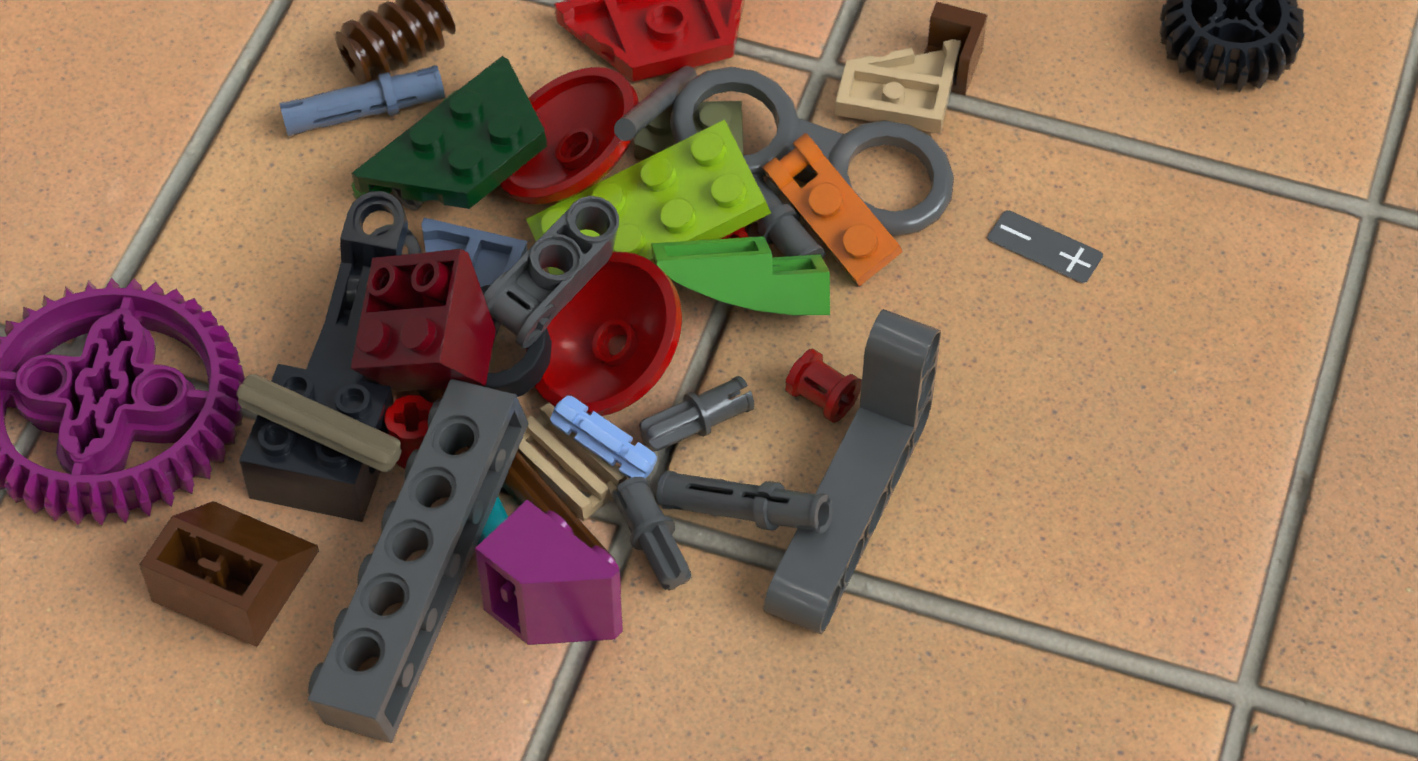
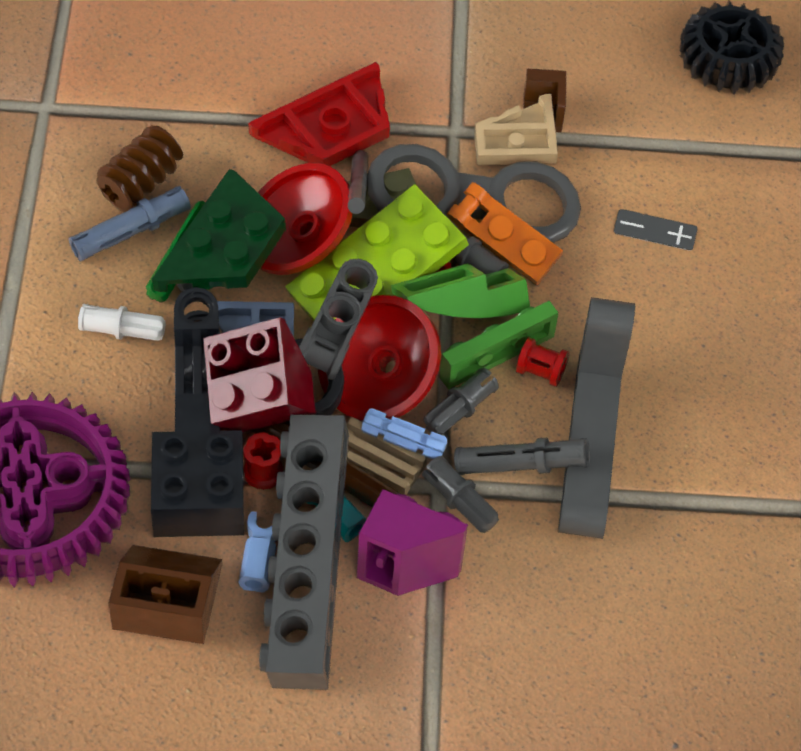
camera: 20 degrees left, 0 degrees up
dark tan axle [236,374,402,472] -> none
none -> white axle [78,304,166,341]
none -> light blue bar [238,511,276,593]
none -> bright green plate [439,301,559,390]

